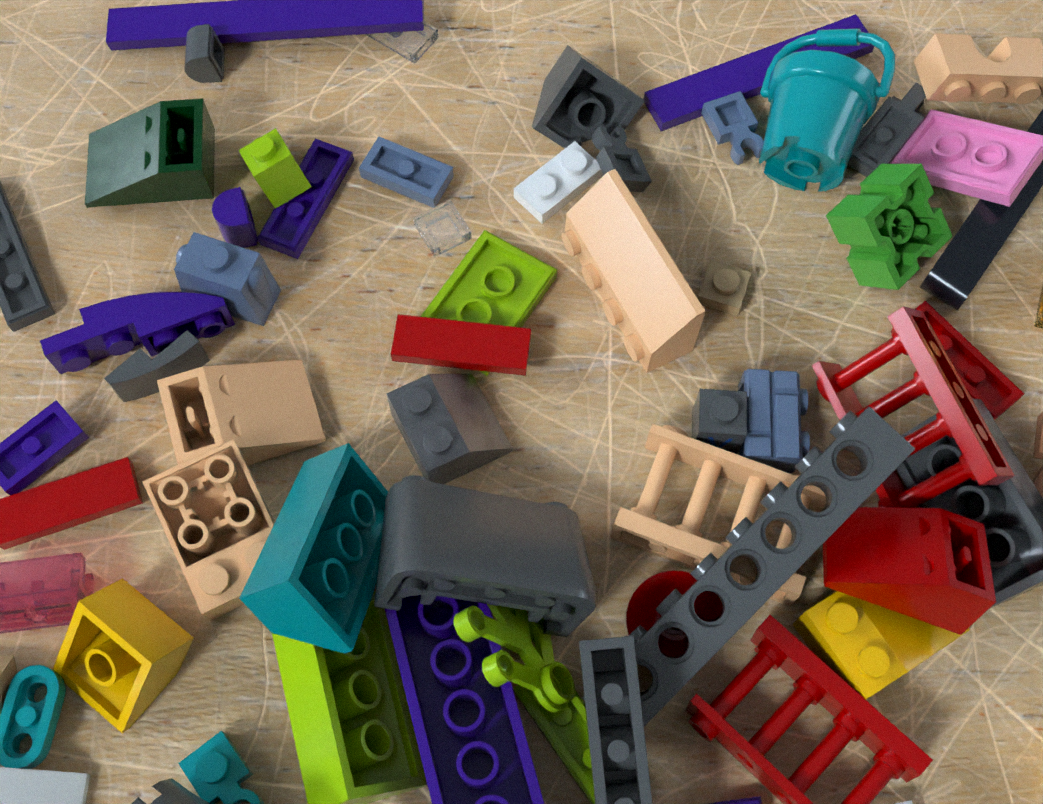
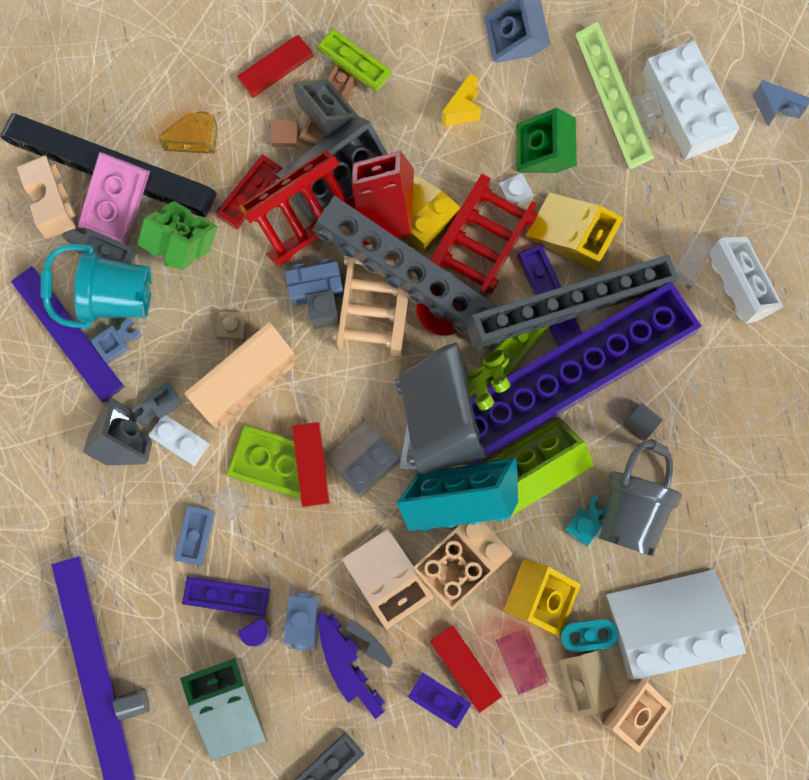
camera: 100 degrees left, 10 degrees up
lime slope [239,128,312,209] -> none

